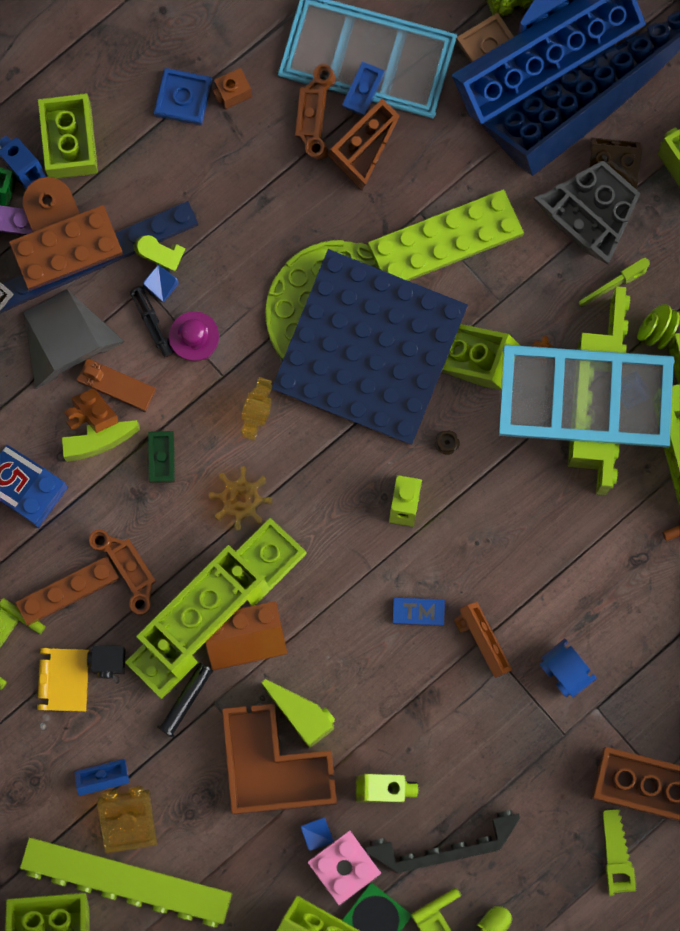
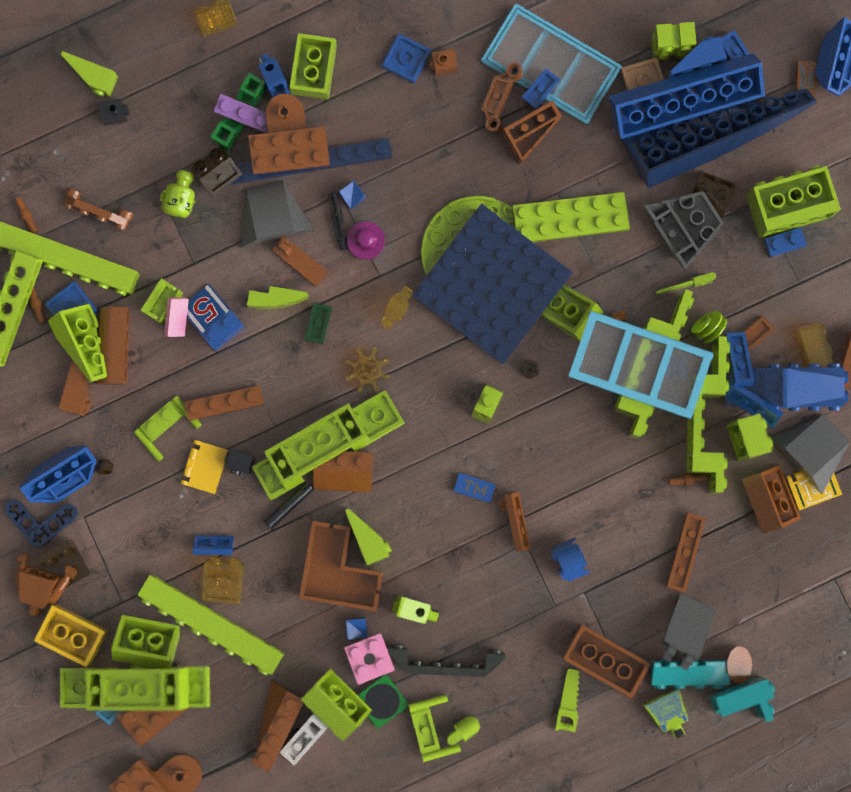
camera: 15 degrees right, 5 degrees up
dark orange plate [64,388,118,433] -> none
dark orange plate [89,530,156,615] -> none
lime leg [134,235,185,272] -> none

